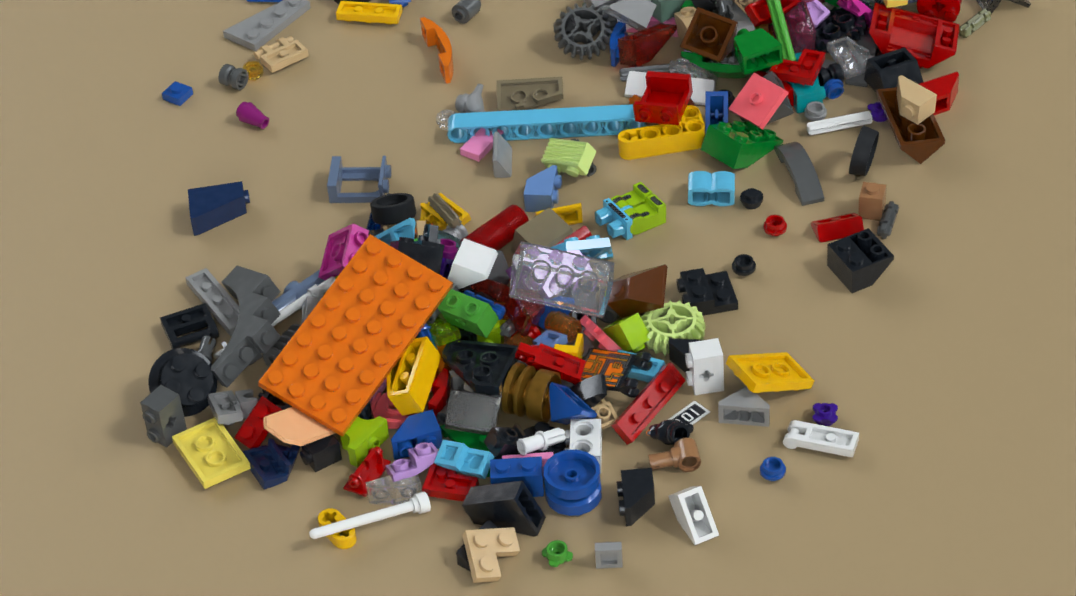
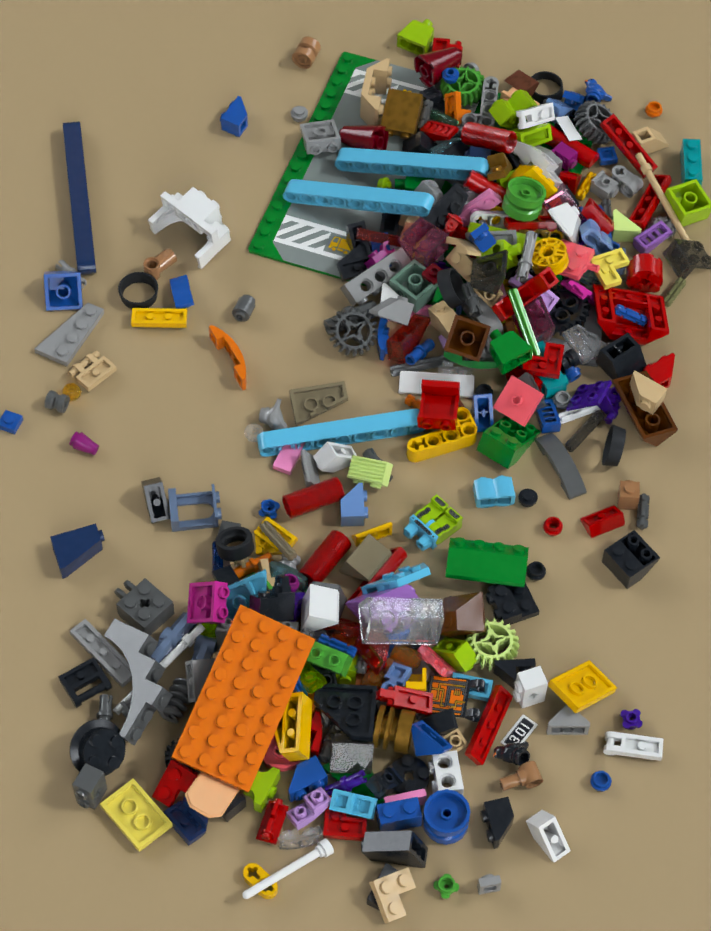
camera: 15 degrees left, 15 degrees up
light grey plate [208,389,258,425] -> none
white axle [517,428,566,455] -> none
none -> dark grey hinge [114,578,175,635]
none -> black slope [141,477,171,523]
none -> blue plate [259,499,280,519]
none -> red piece [282,476,345,519]
none -> white slope [313,442,357,473]
none -> dark purple pin [325,770,368,796]
none -> blue pin [405,338,435,365]
none -> green slope [445,537,529,587]
none -> blue slope [536,399,561,434]
none -> clear smoke axle [565,410,605,452]
none -> dark purple plate [566,380,621,424]
none -> blue axle [614,304,647,326]

